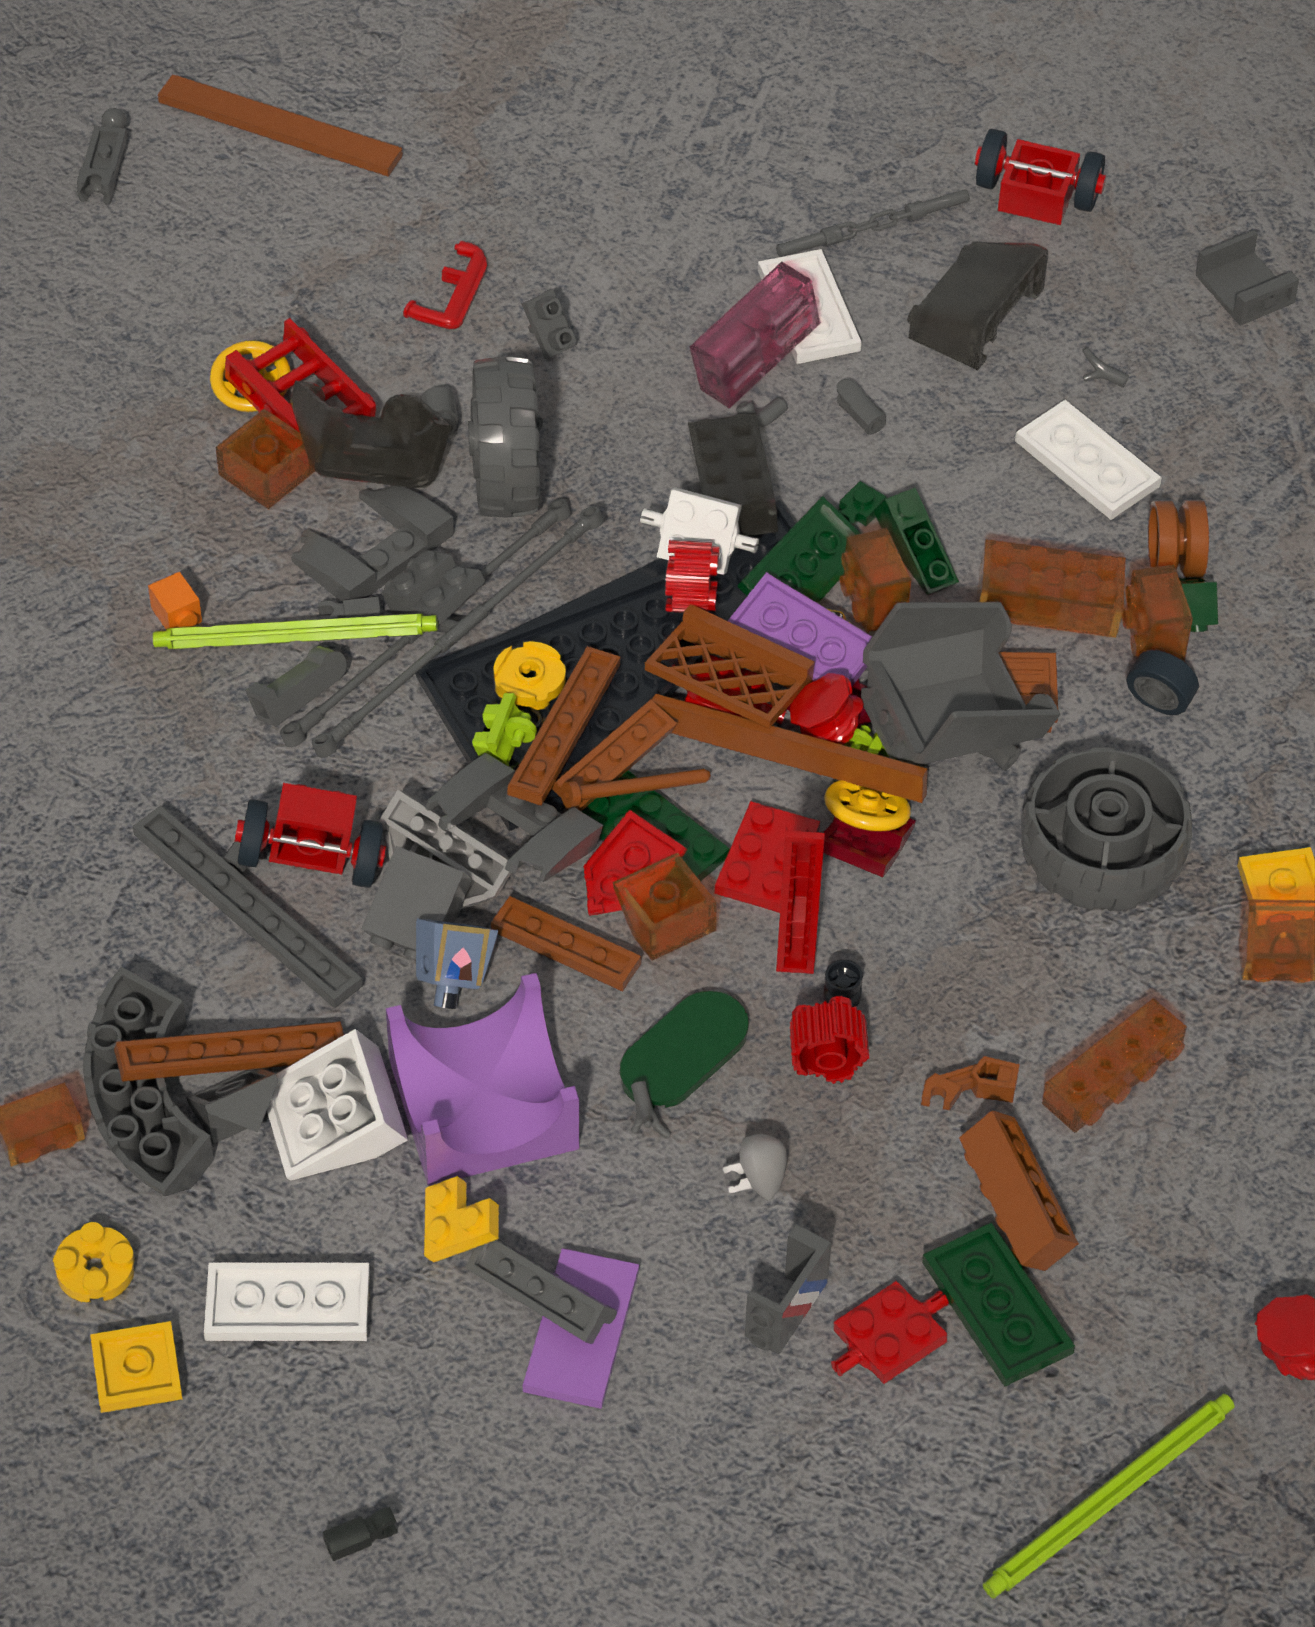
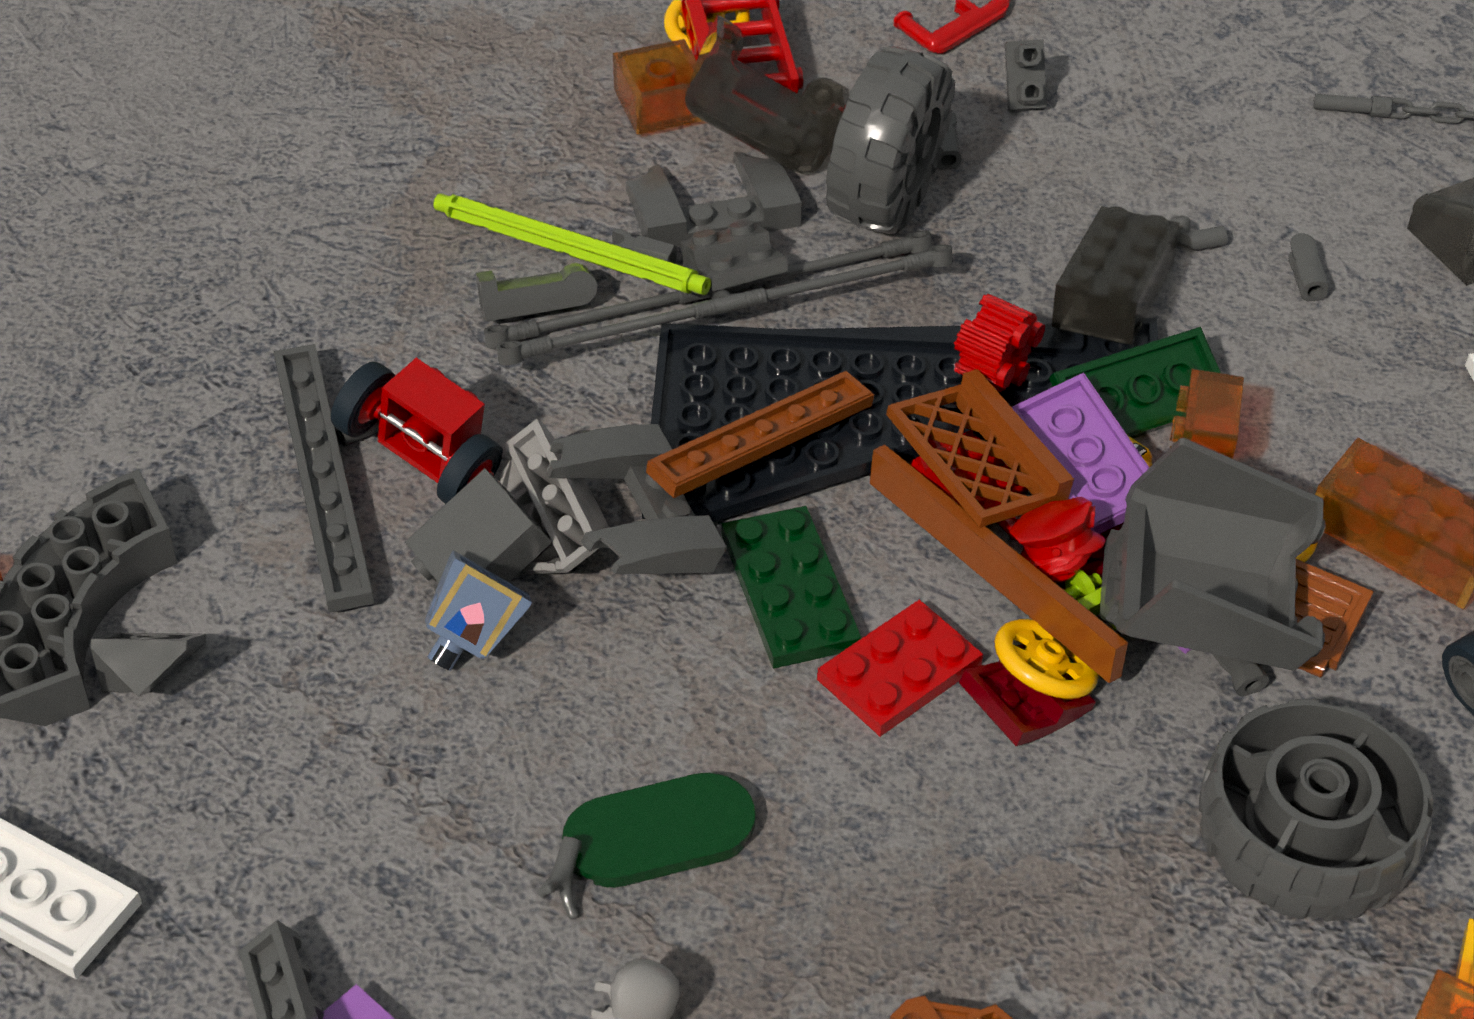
camera: 30 degrees right, 5 degrees down
dark orange tile [114,1021,344,1082] -> none
orange brick [148,571,202,630] -> none
white slope [267,1029,408,1181] -> none
medium lavender piece [386,973,579,1186] -> none
yellow plate [424,1176,499,1263] -> none
lime hips [472,693,537,766] -> none
dark orange plate [491,896,641,992] -> none
yellow plate [493,641,566,710] -> none
dark orange plate [552,699,677,811] -> none
dark orange bar [561,768,711,808] -> none
red tile [583,810,687,916] -> none
clear orange slope [613,853,716,961] -> none
white plate [640,487,759,575] -> none
clear pink brick [689,261,821,409] -> none
white plate [758,249,862,364] -> none
red slope [776,830,825,974] -> none
red brick [790,996,869,1084] -> none
black wheel [823,959,863,1007] -> none
dark green plate [839,481,888,526] -> none
dark green slope [873,487,959,596] -> none

